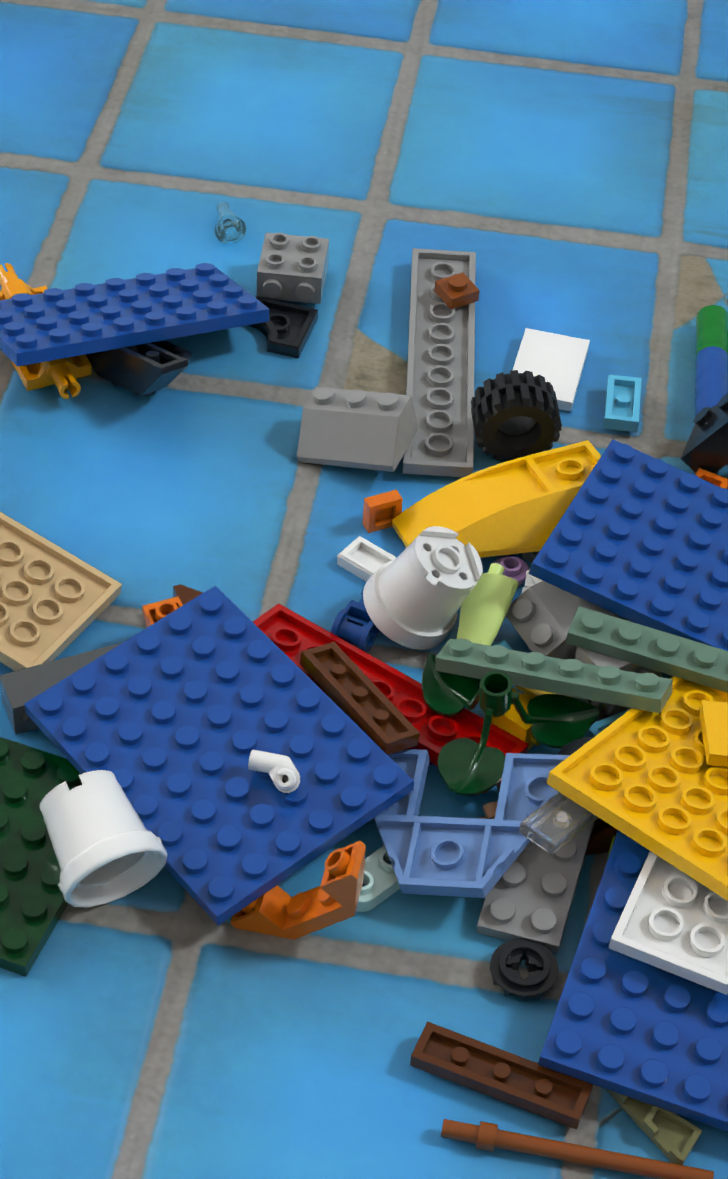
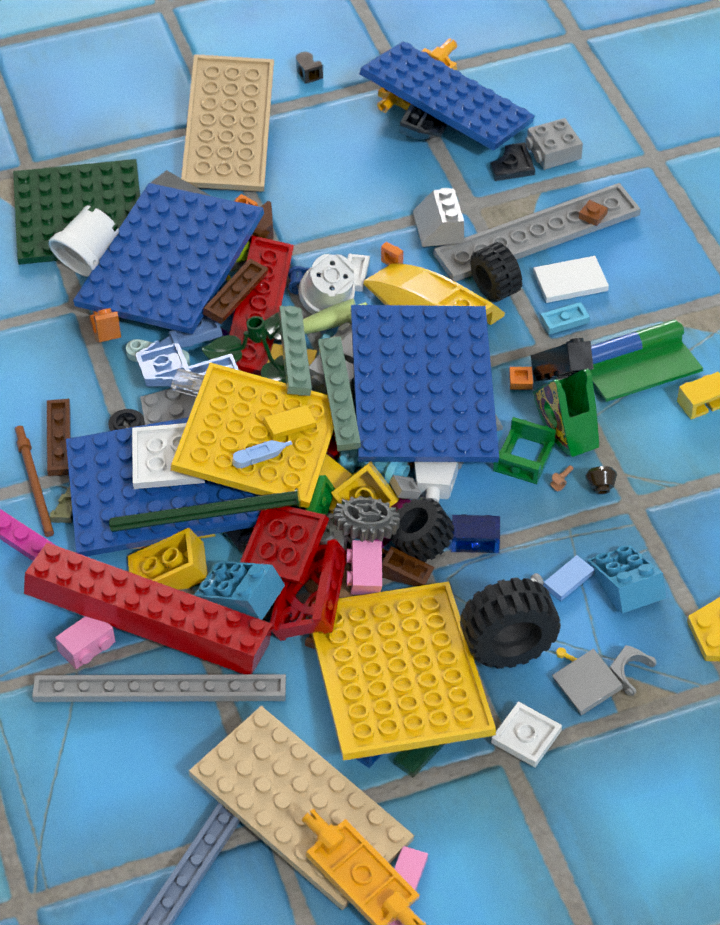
camera: 65 degrees right, 5 degrees up
clear light blue cone [215,202,246,244] -> none
white arm [248,749,300,793] -> none

